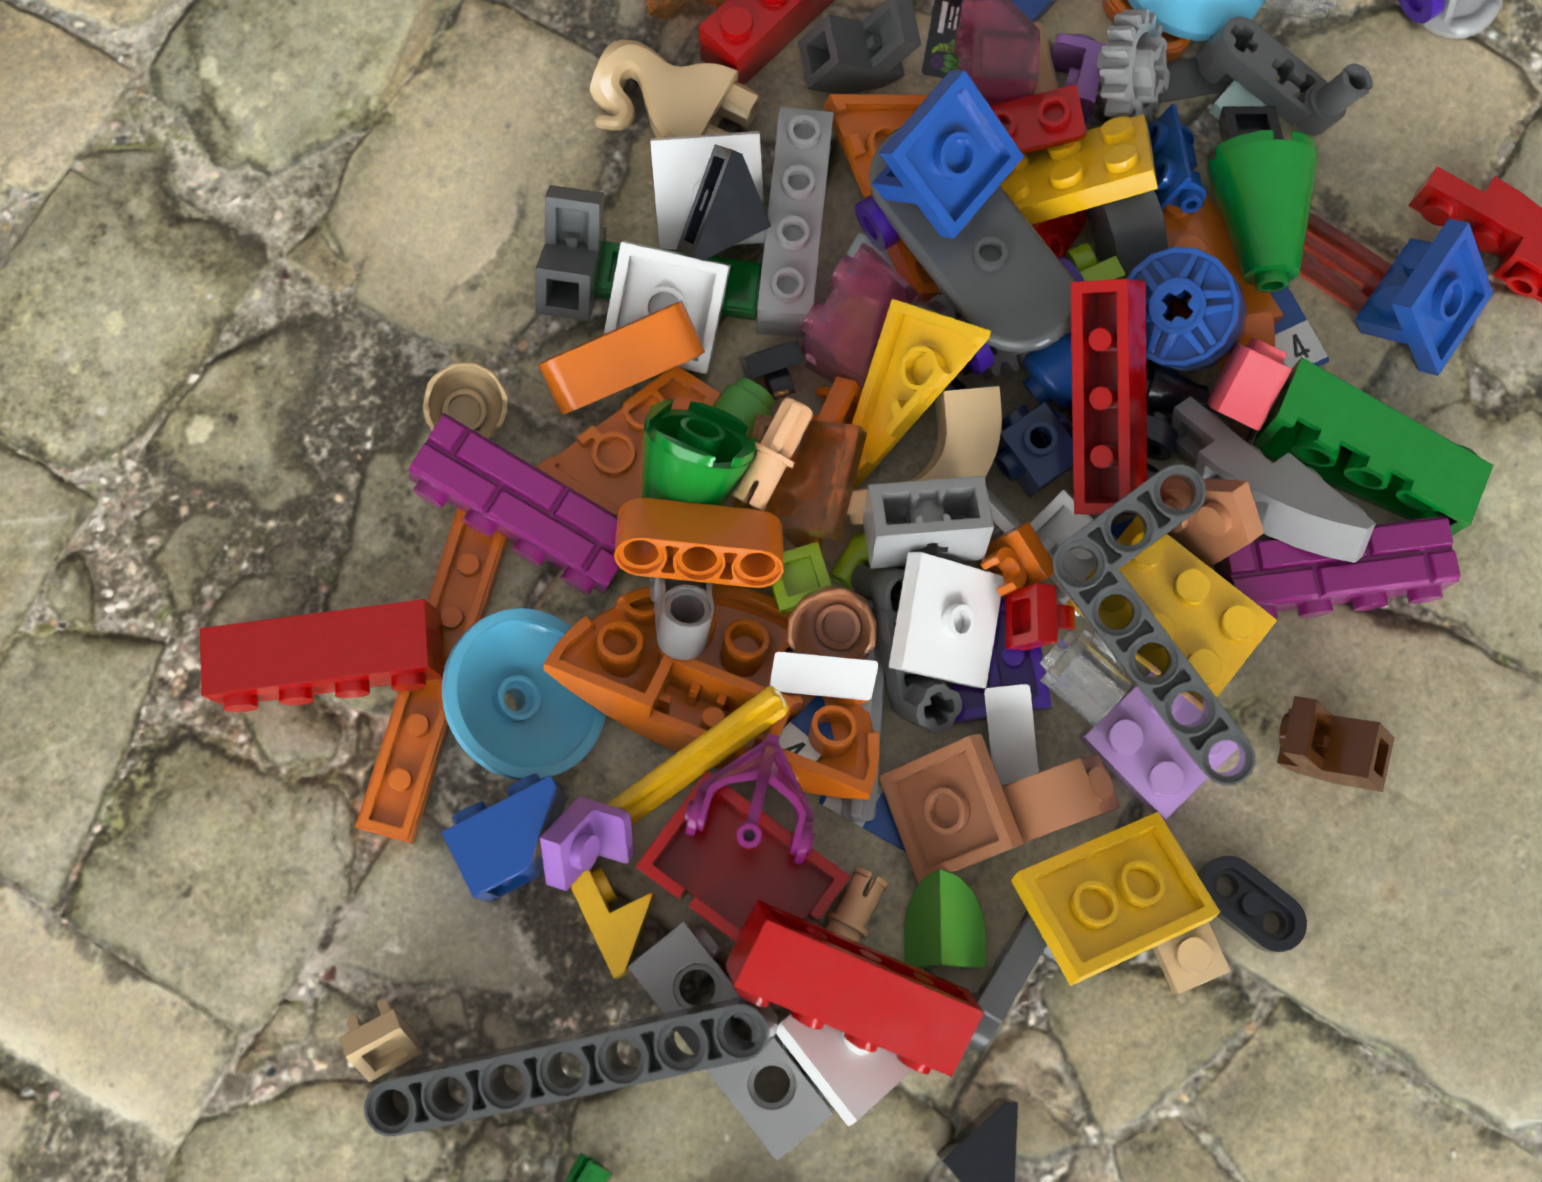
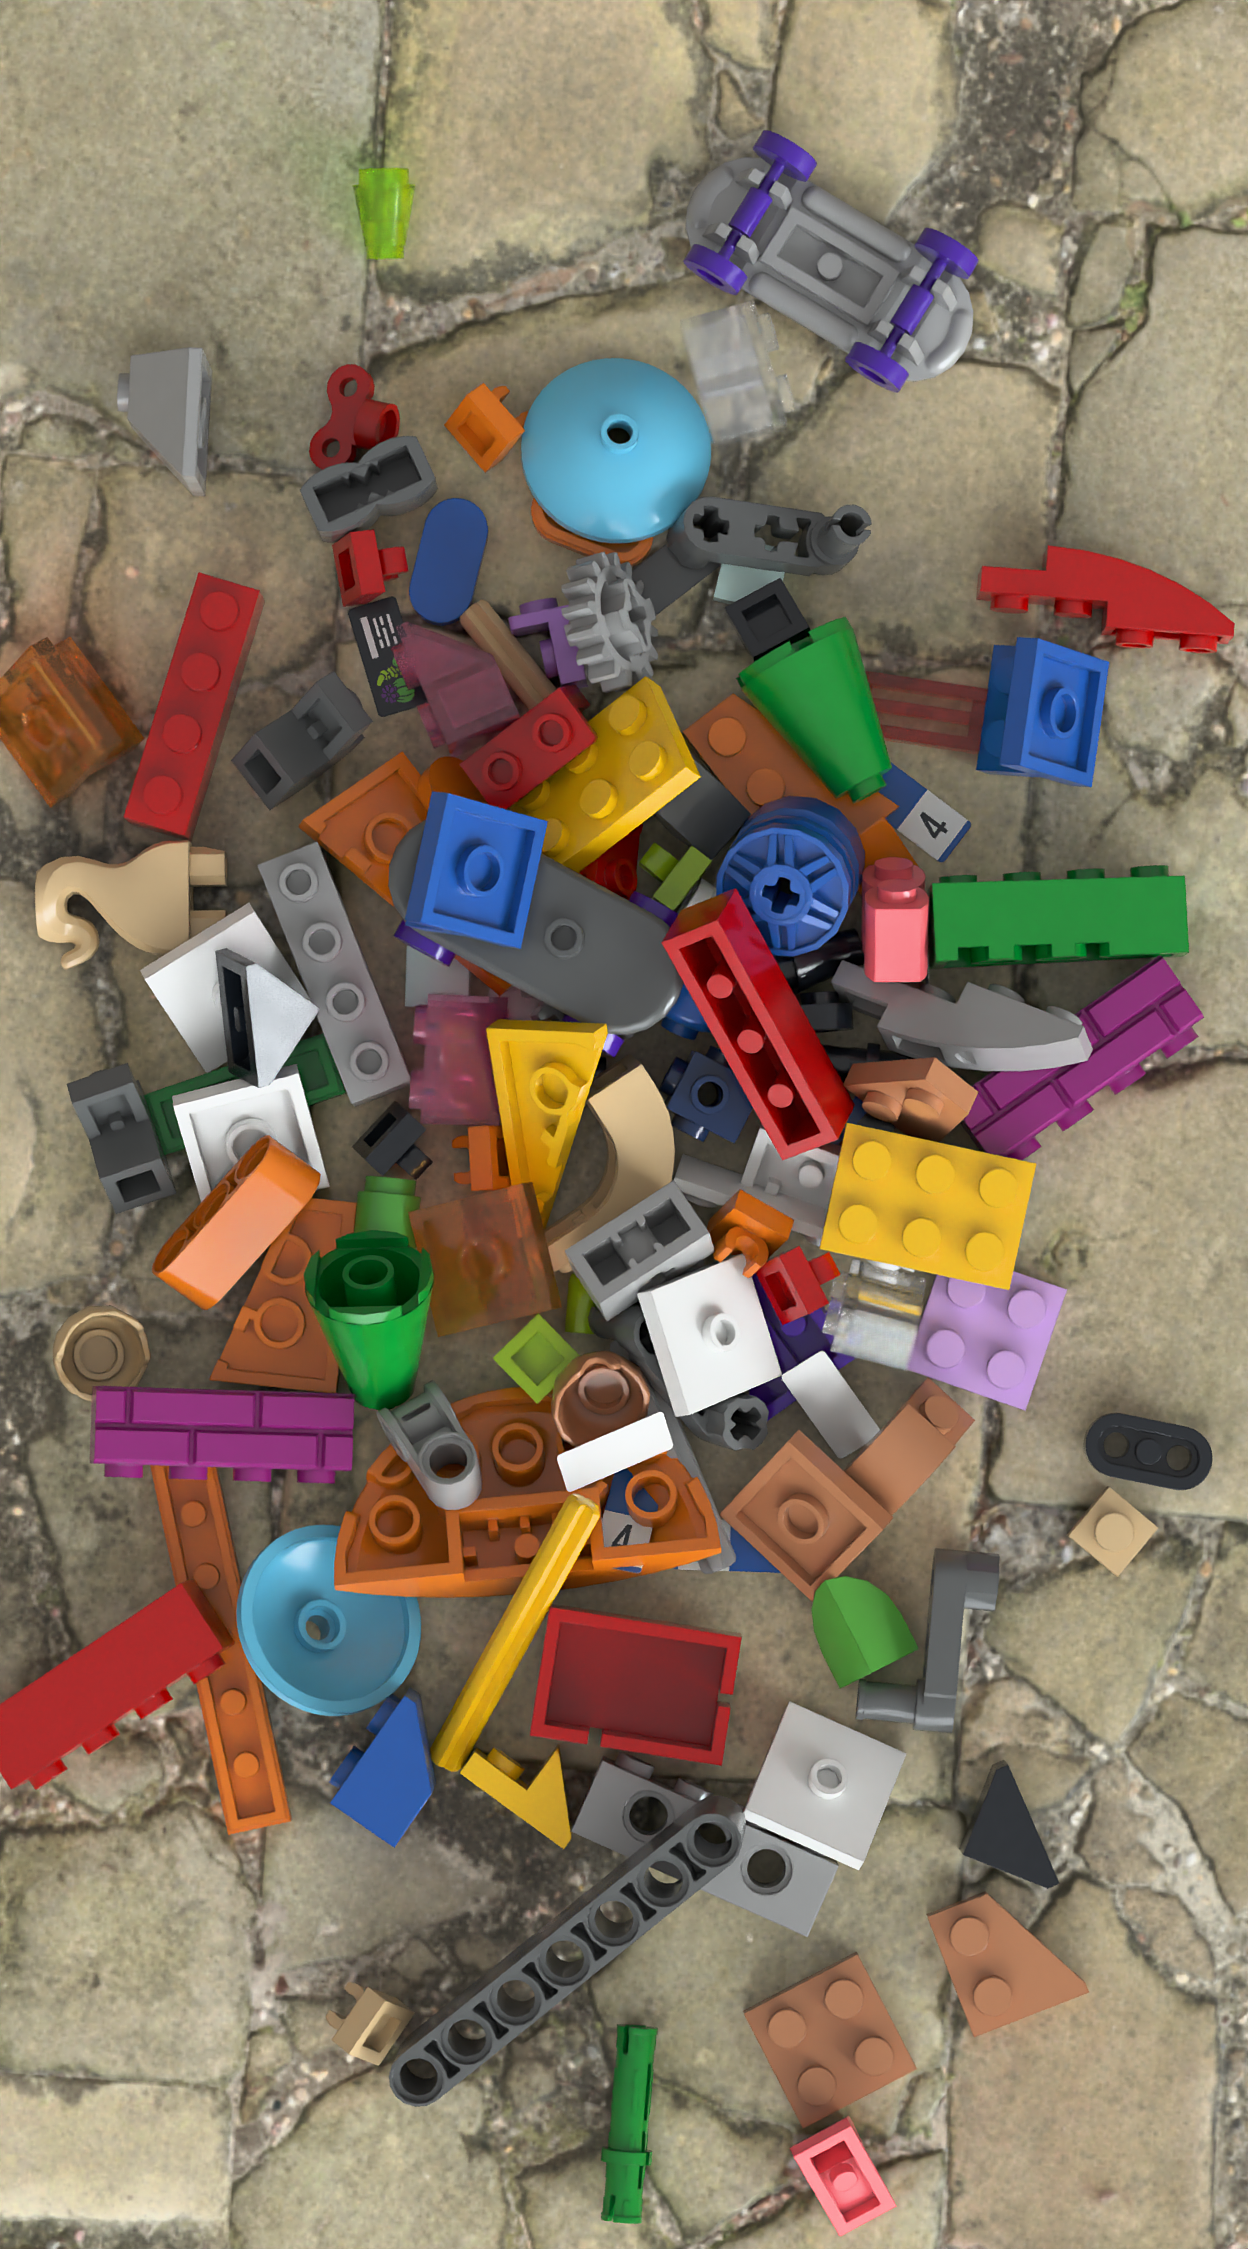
camera: 20 degrees left, 10 degrees up
medium lavender bracket [540,796,634,891] -> none
orange beam [614,498,783,588] -> none
magenta helmet [684,733,815,865] -> none
red brick [725,899,985,1077] -> none
light nougat axle [732,398,813,511] -> none
light nougat pin [825,867,888,942] -> none
yellow plate [1010,811,1220,986] -> none
dark grey beam [1052,464,1256,786] -> none
blue hinge [1148,104,1207,213] -> none
reddish brown brick [1277,696,1395,792] -> none

